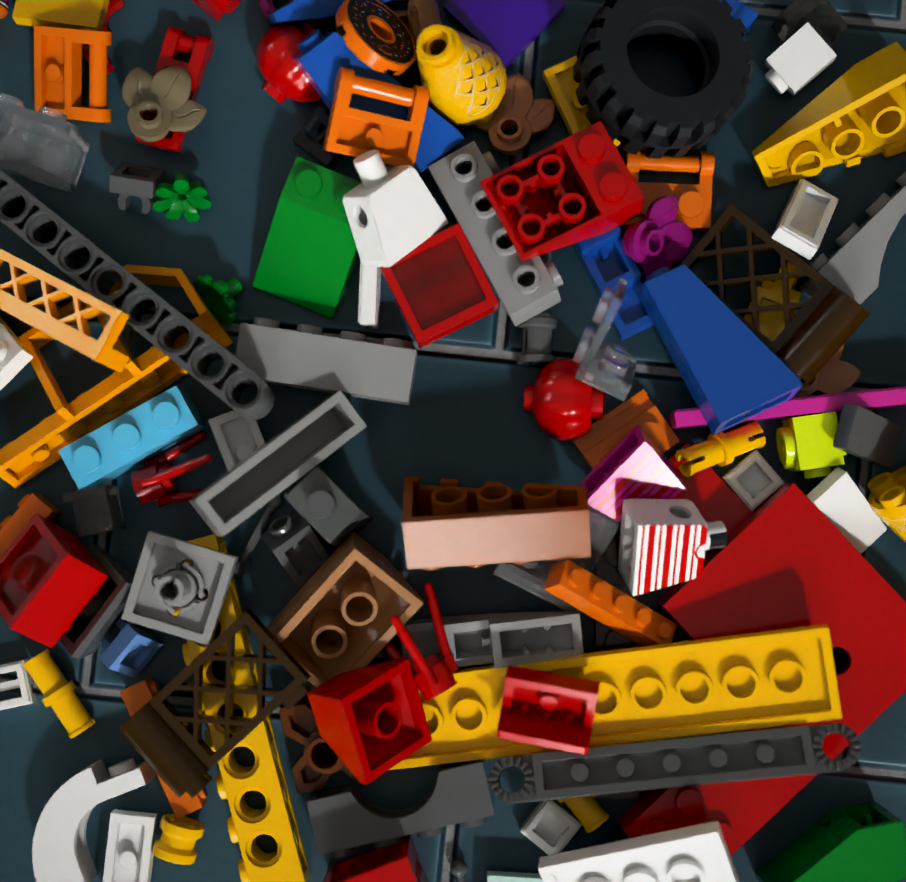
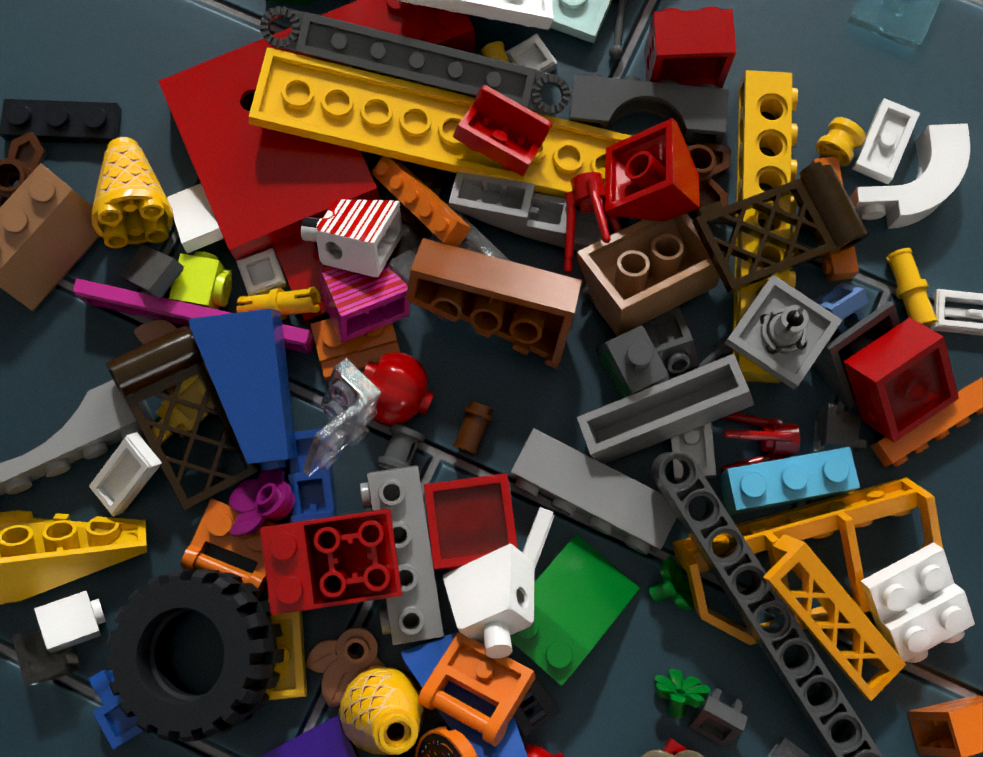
camera: 160 degrees left, 10 degrees down
none -> reddish brown pin [453,401,494,456]

